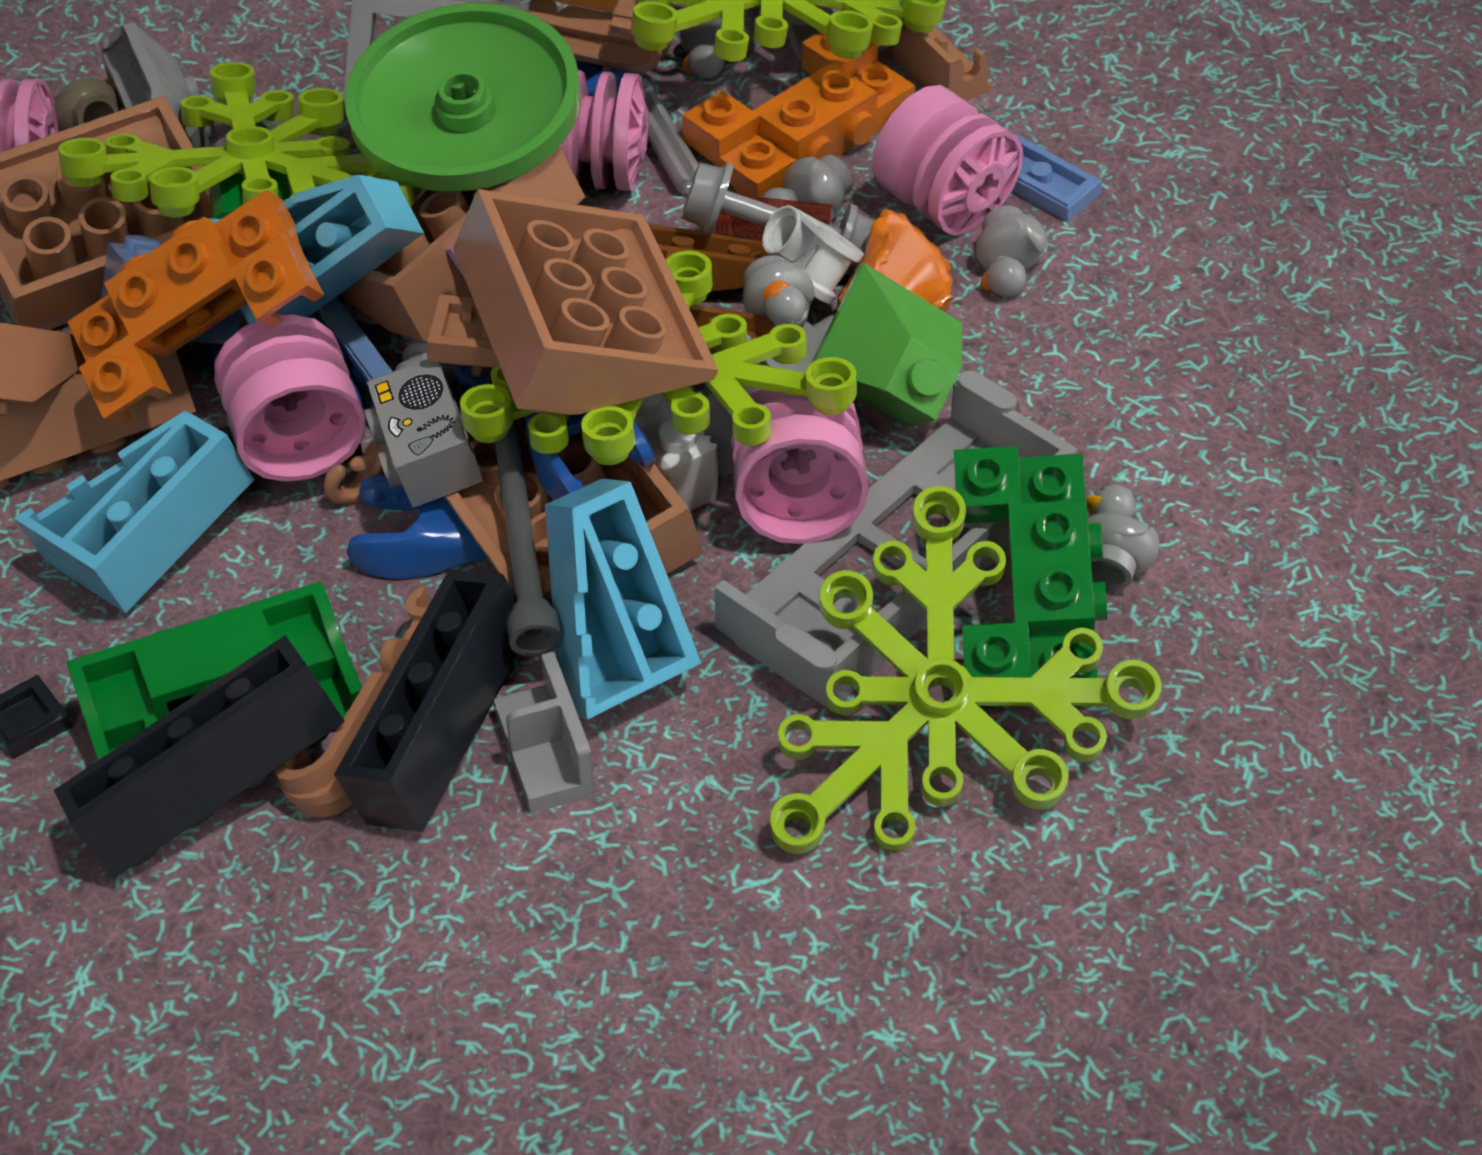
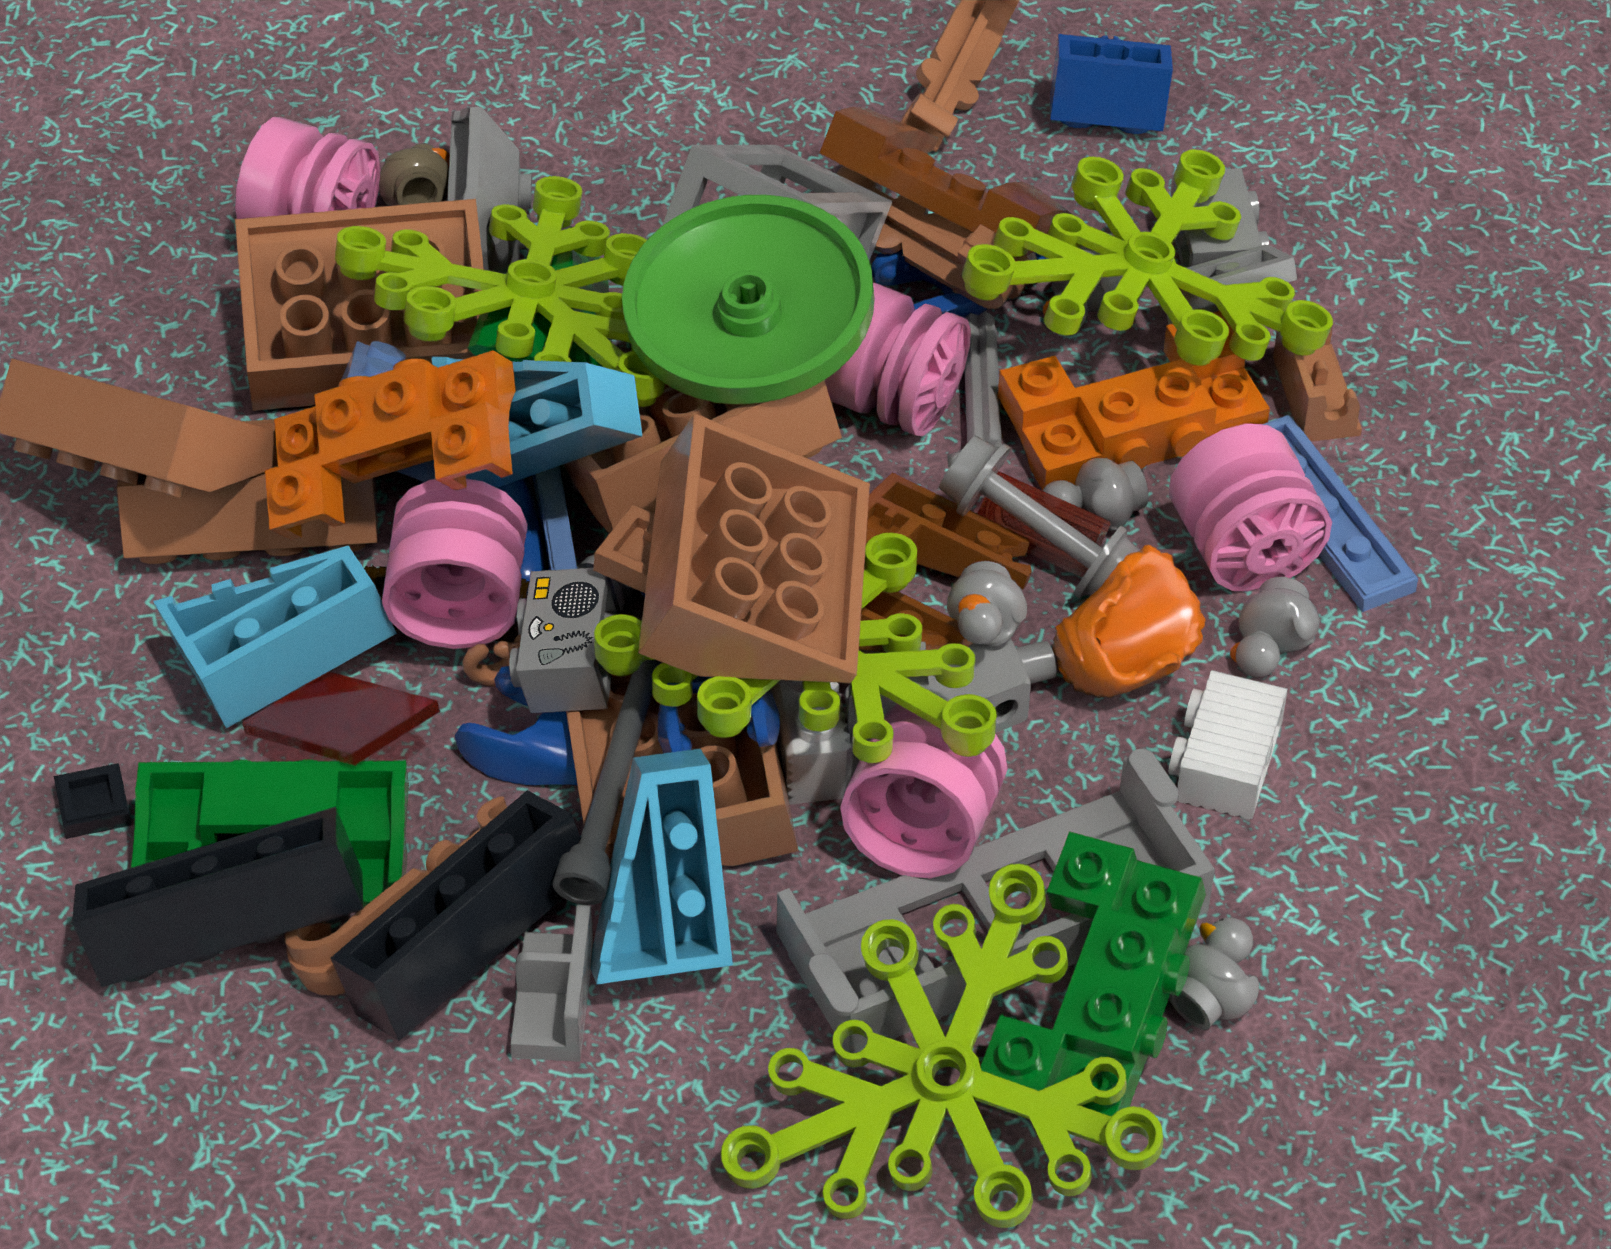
camera: 20 degrees right, 0 degrees up
white piece [762,205,864,304] -> none
bright green slope [811,263,962,427] -> none
none -> clear red piece [242,672,440,765]
none -> white brick [1168,670,1288,820]

